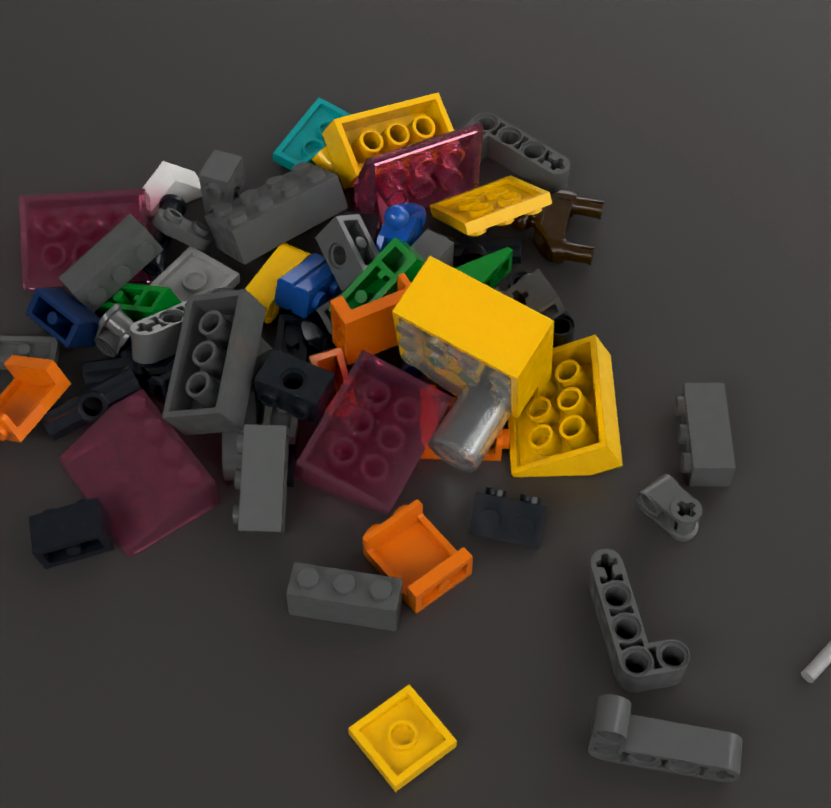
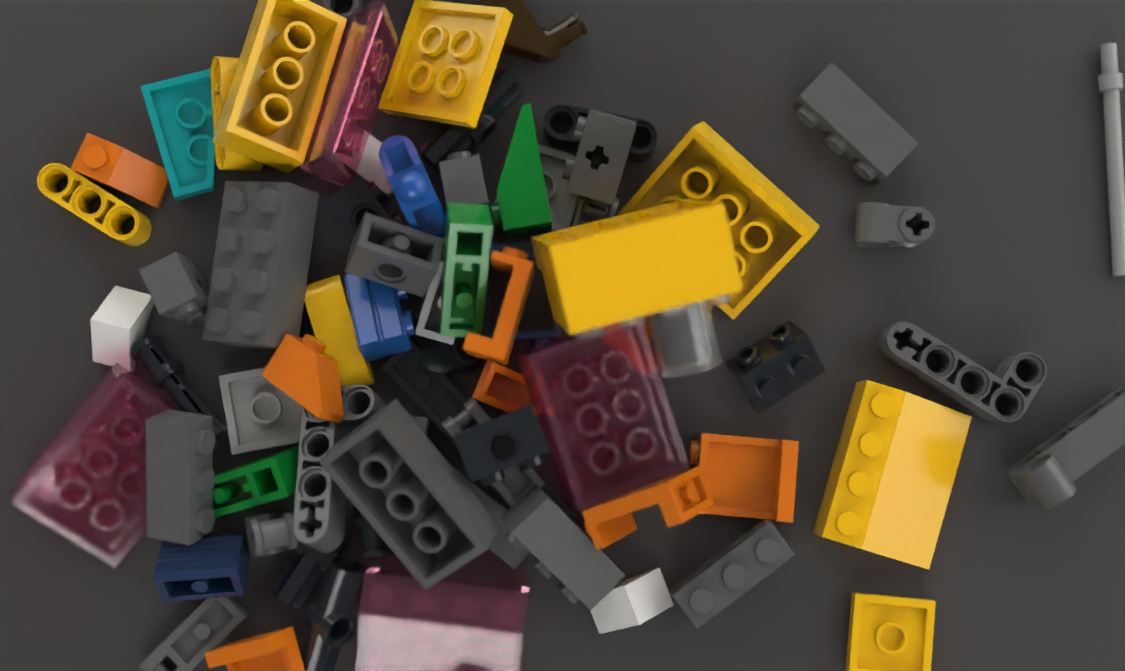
camera: 50 degrees left, 30 degrees up
dark grey plate [152,208,213,251] -> none
none -> yellow beam [37,163,152,246]
none -> orange slope [70,132,170,209]
none -> orange slope [261,333,344,423]
none -> orange panel [582,466,714,550]
none -> white slope [590,567,674,634]
none -> yellow slope [813,380,972,570]

